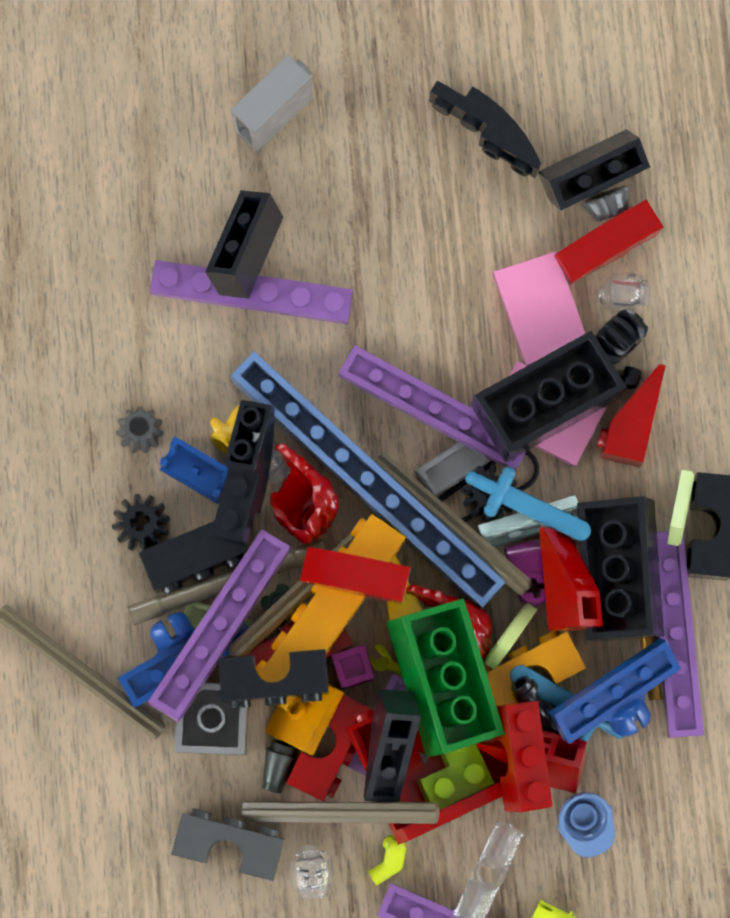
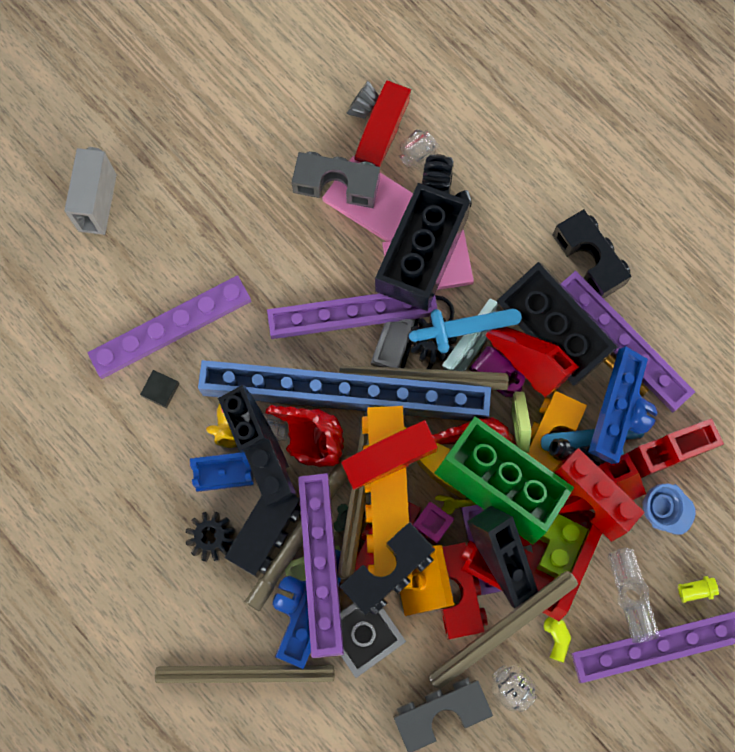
camera: 35 degrees left, 5 degrees down
dark grey piece [116,406,164,453] -> none
black brick [205,190,283,299] -> none
pearl dark grey cone [262,739,299,793] -> none
black slope [429,80,541,178] -> none
black brick [538,129,650,210] -> none
red slope [596,364,666,468] -> none
yellowish green tile [667,470,695,546] -> none
none -> pearl dark grey tile [140,370,180,408]
none -> dark grey arch [291,151,380,208]
none -> red slope [628,418,724,478]

